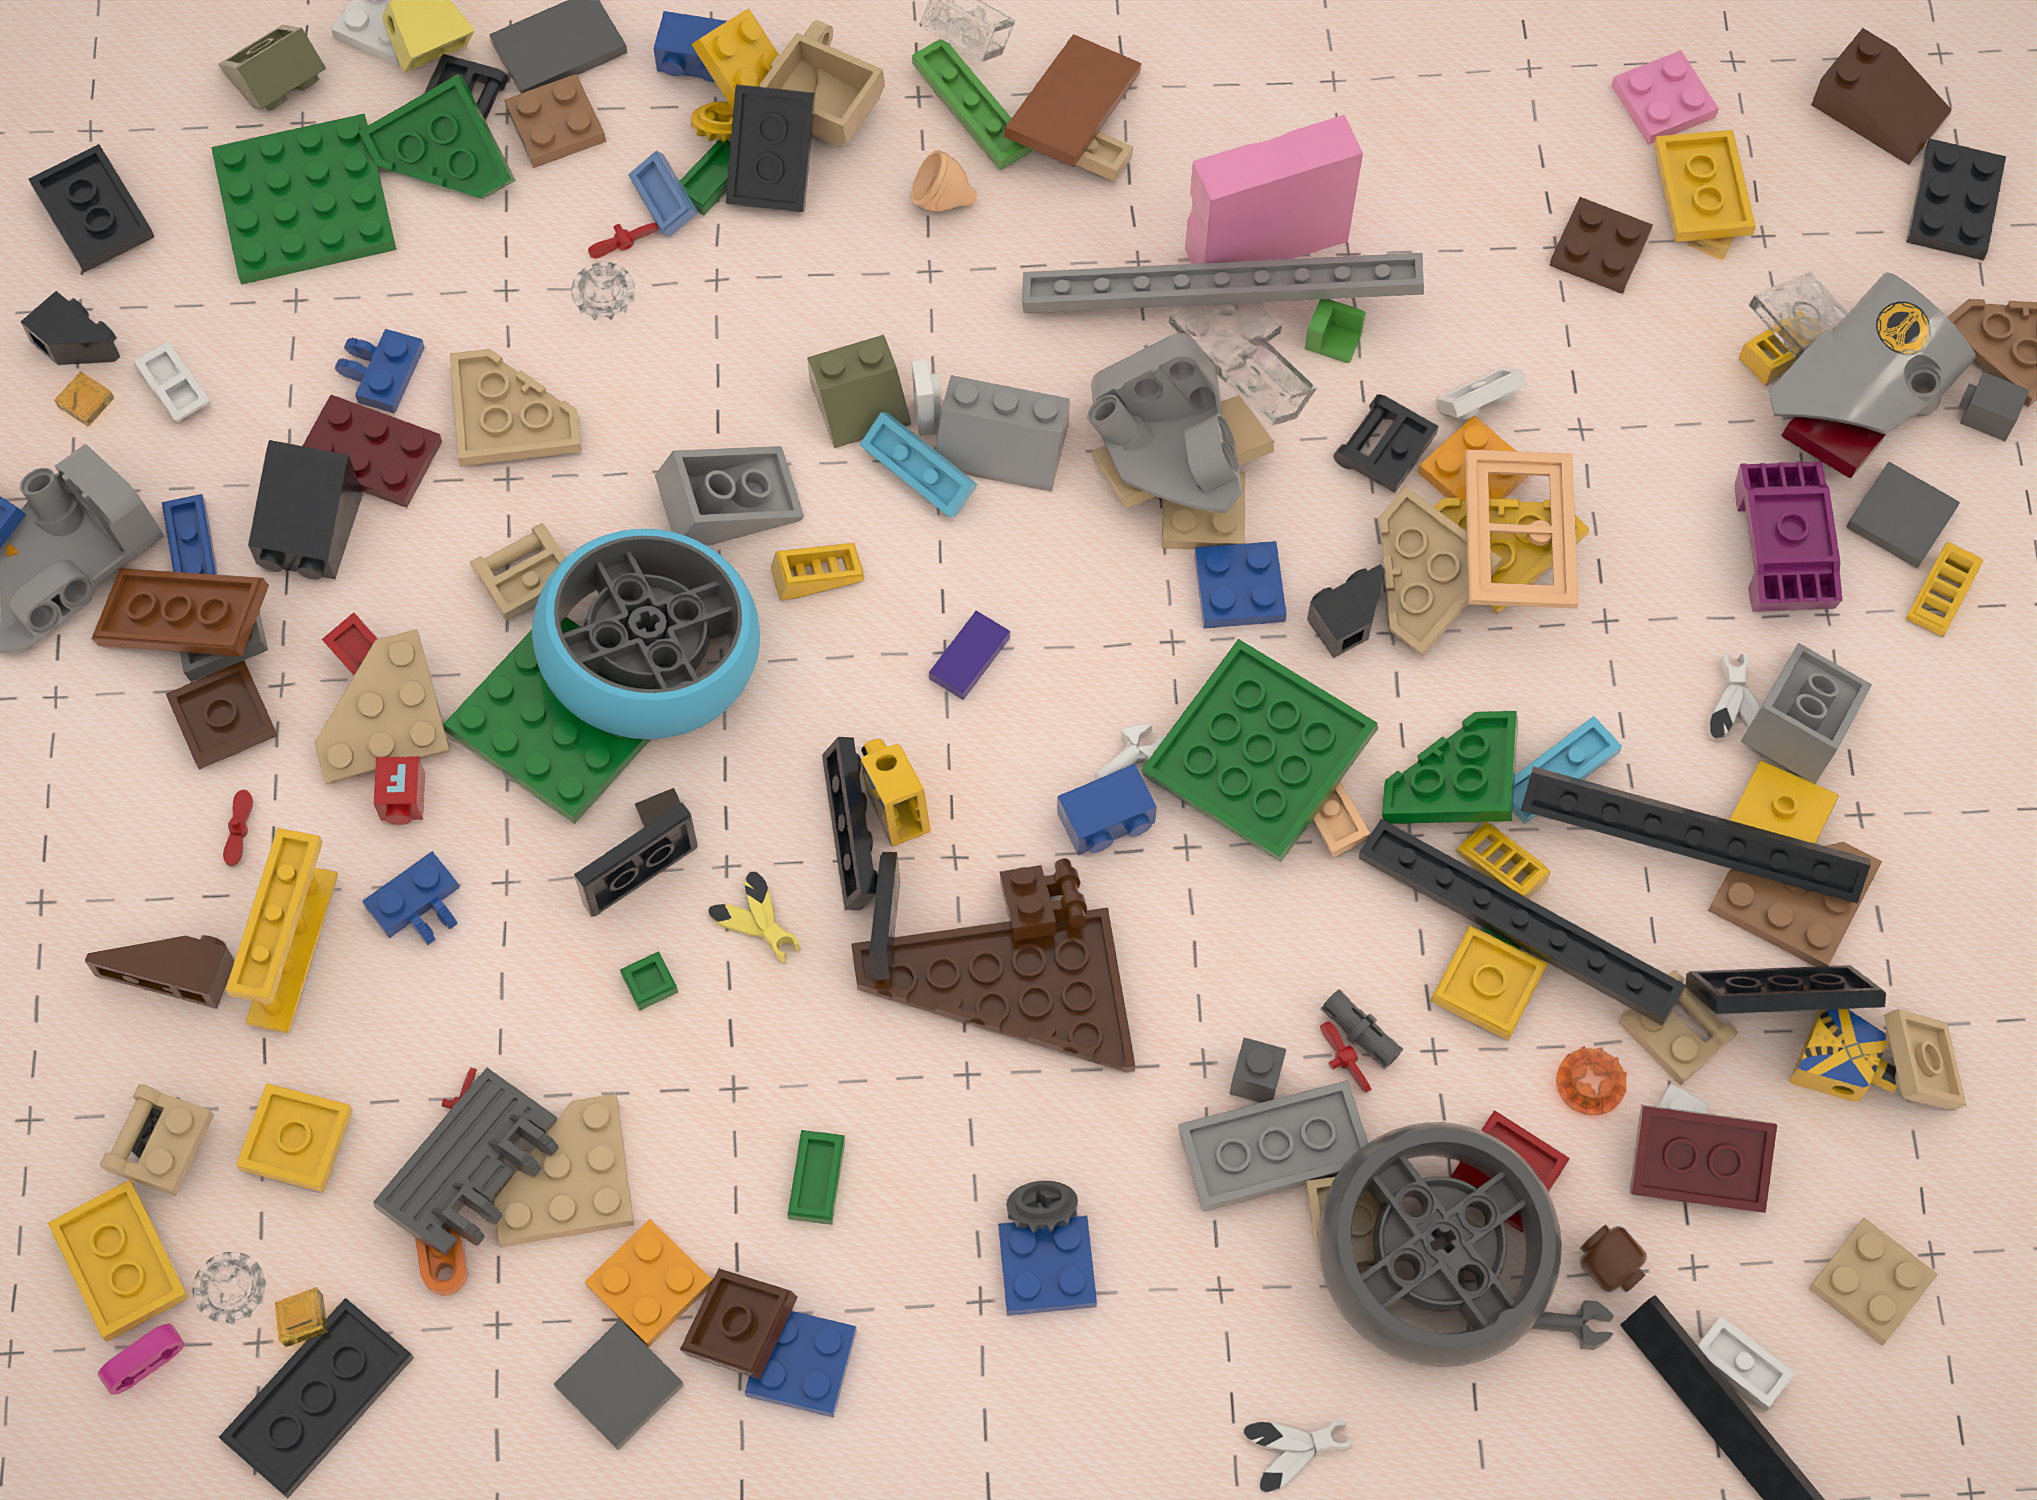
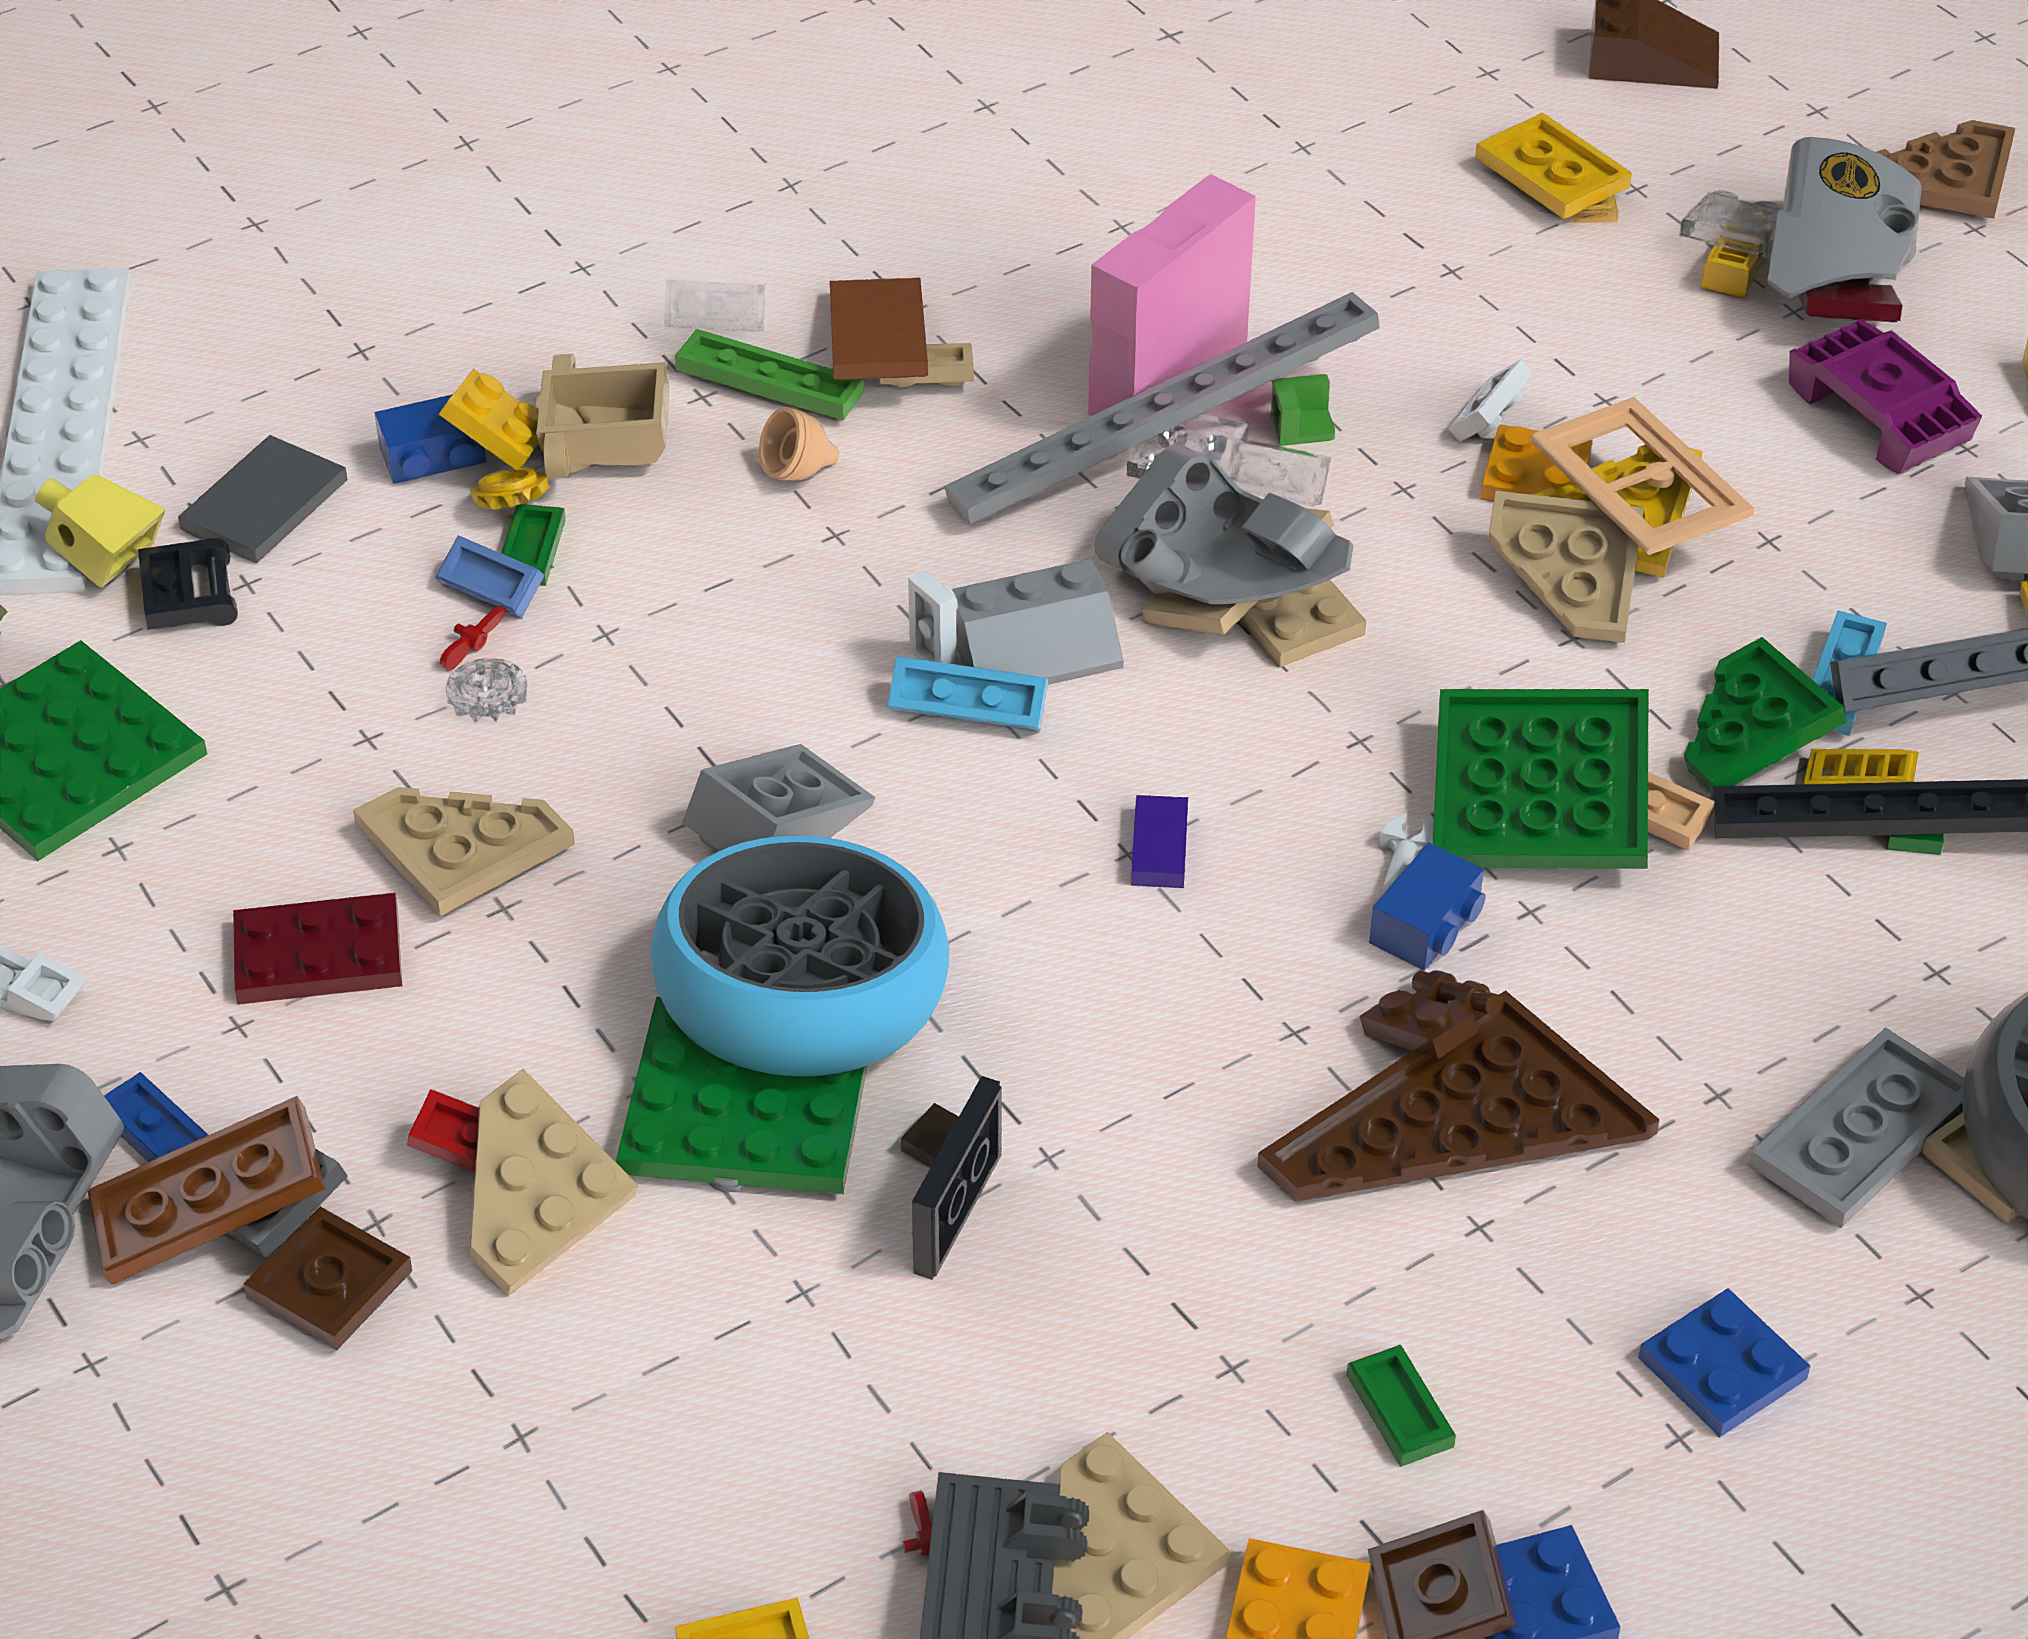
camera: 30 degrees left, 20 degrees down
reddish brown slope [85,935,235,1009] -> none
red piece [223,790,253,867] -> none
yellow fence [226,827,338,1034] -> none
black slope [248,440,363,580] -> none
blue hinge [335,329,425,413] -> none
green plate [358,75,516,199] -> none
blue hinge [362,851,459,945] -> none
red brick [374,756,425,825] -> none
tan plate [470,523,566,621] -> none
medium nougat plate [504,74,606,168] -> none
green tile [620,951,678,1011] -> none
light yellow piece [709,872,800,963] -> none
black plate [726,84,816,212] -> none
yellow slope [771,543,865,600] -> none
olive slope [807,335,911,448] -> none
black plate [822,737,878,910] -> none
yellow torso [860,739,931,847] -> none
black tile [870,852,900,979] -> none
dark grey gear [1006,1181,1078,1233] -> none
blue plate [1194,541,1287,629] -> none
dark grey brick [1229,1037,1286,1103] -> none
black slope [1307,564,1385,658] -> none
red piece [1320,1021,1372,1093] -> none
dark grey pin [1321,989,1403,1069] -> none
black plate [1333,394,1439,493] -> none
yellow plate [1430,925,1548,1041] -> none
reddish brown plate [1549,197,1653,294] -> none
bright pink plate [1611,50,1719,145] -> none
white piece [1709,651,1761,740] -> none
dark grey tile [1846,462,1960,568] -> none
black plate [1906,138,2006,261] -> none
dark grey brick [1959,372,2029,442] -> none

